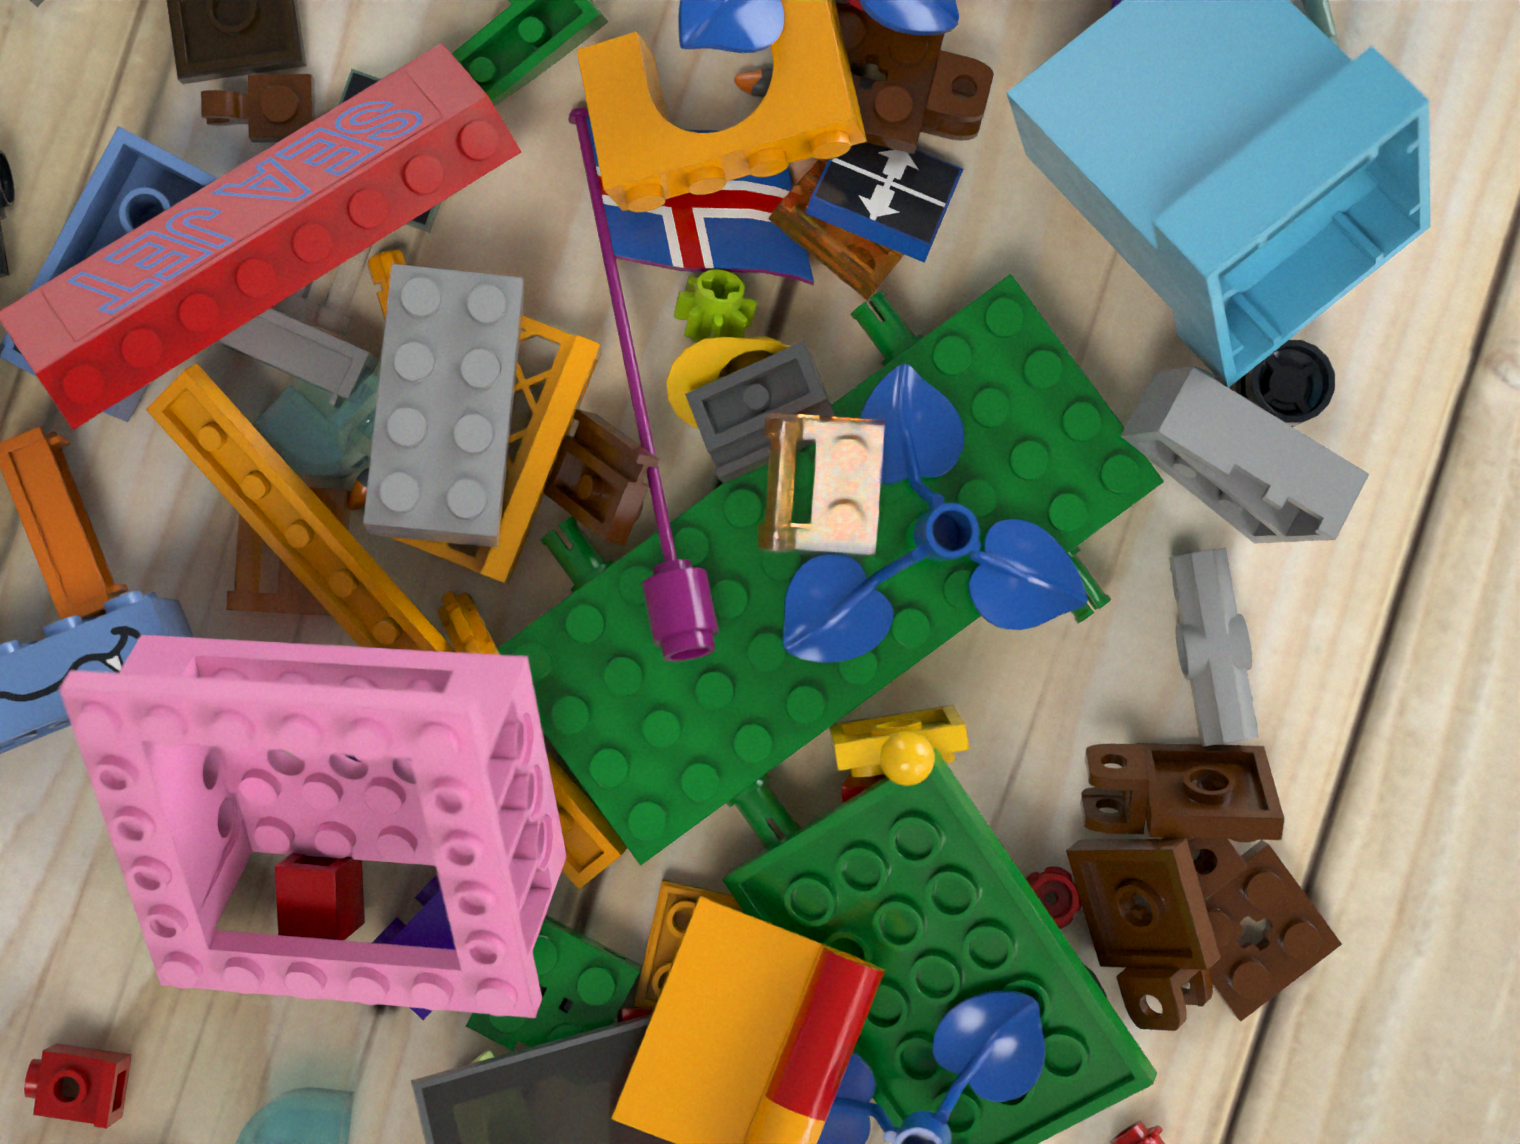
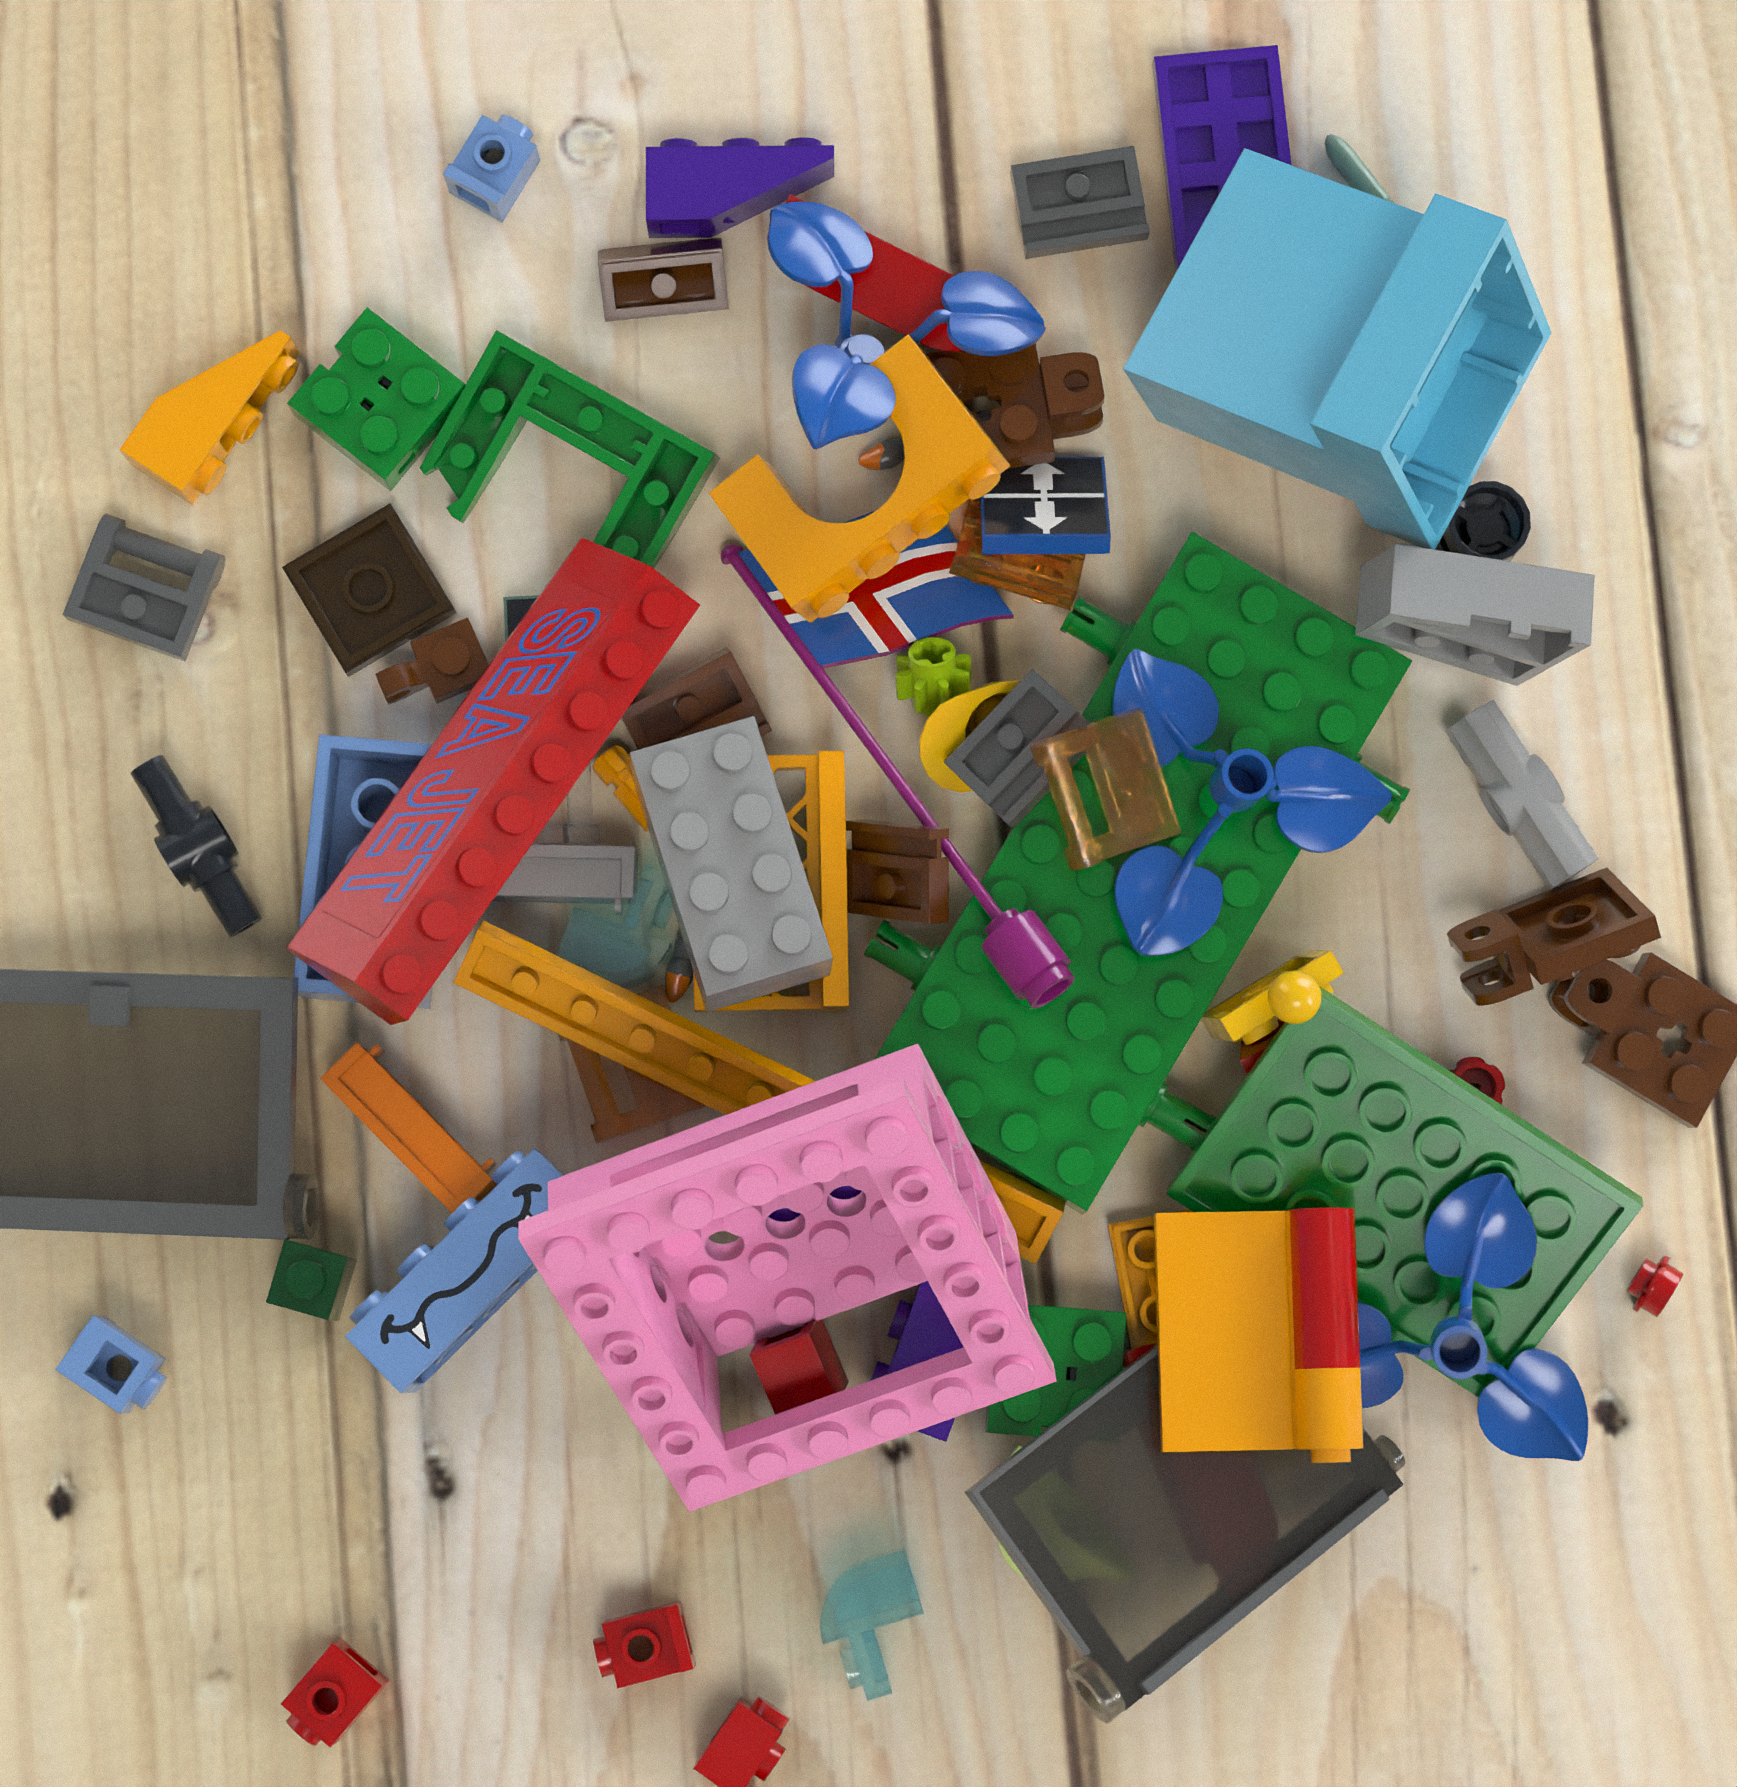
camera: 25 degrees left, 5 degrees down
light orange axle [437,591,500,655] -> none
reddish brown plate [1066,838,1220,1031] -> none
none -> reddish brown plate [621,647,772,750]

